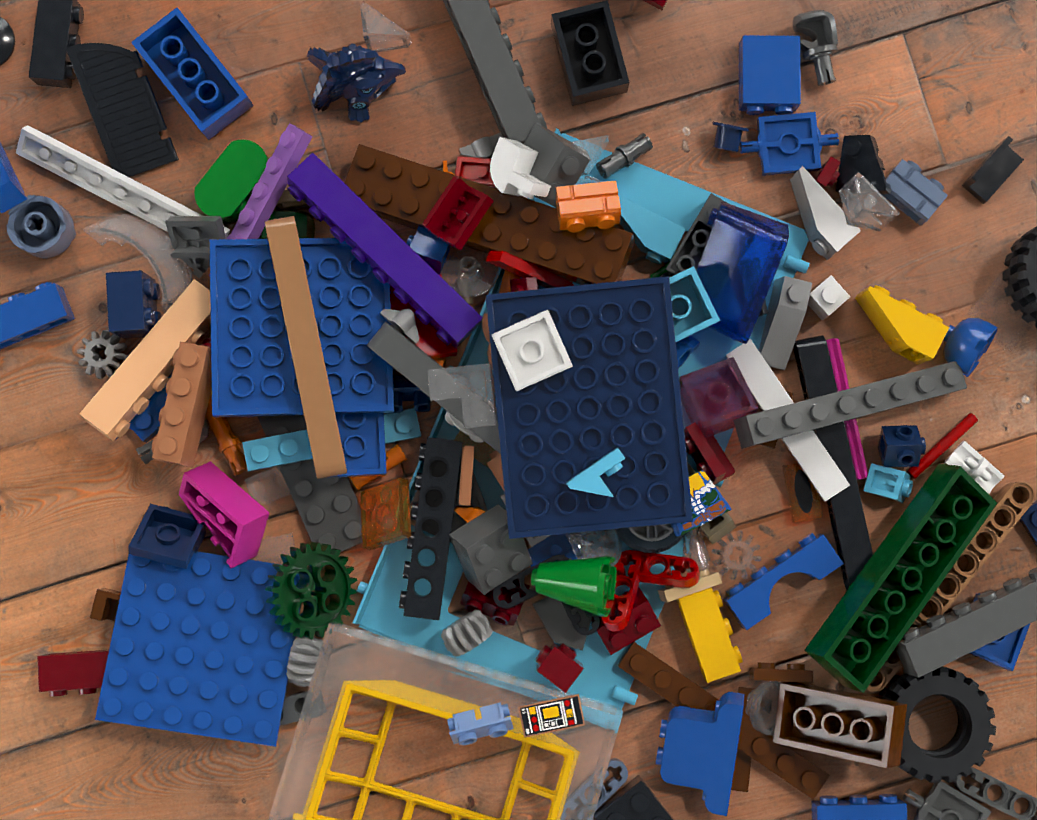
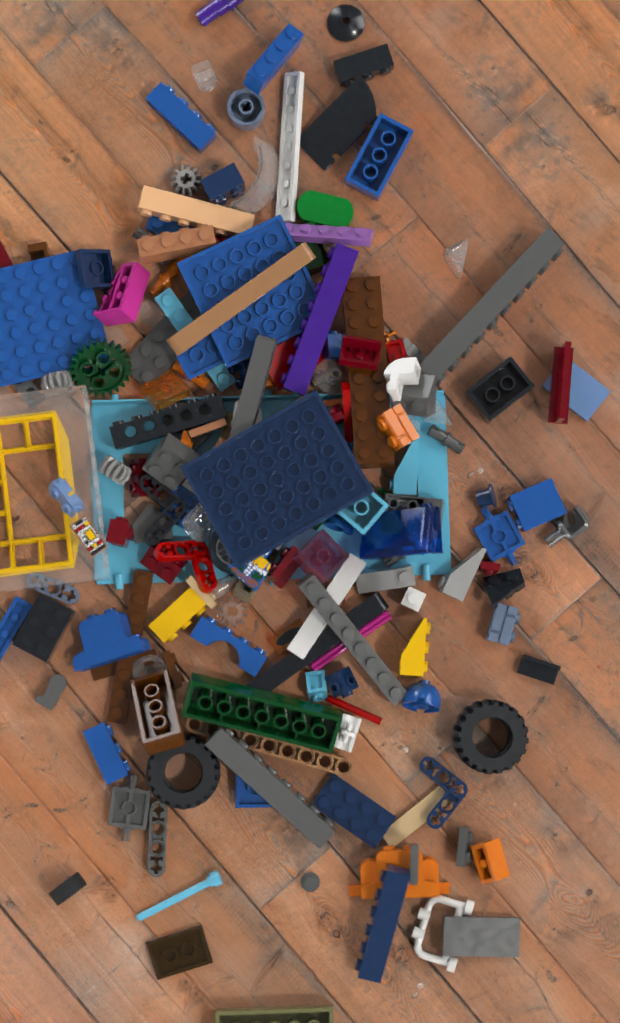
camera: 65 degrees right, 0 degrees up
dark grey slope [165,216,226,279] -> none
dark blue piece [307,43,406,122] -> none
light grey piece [380,309,419,344] -> none
clear brick [427,364,497,429] -> none
white plate [491,310,573,391] -> none
green cone [531,556,617,617] -> none
medium azure slope [566,447,625,497] -> none
clear slope [839,172,900,231] -> none

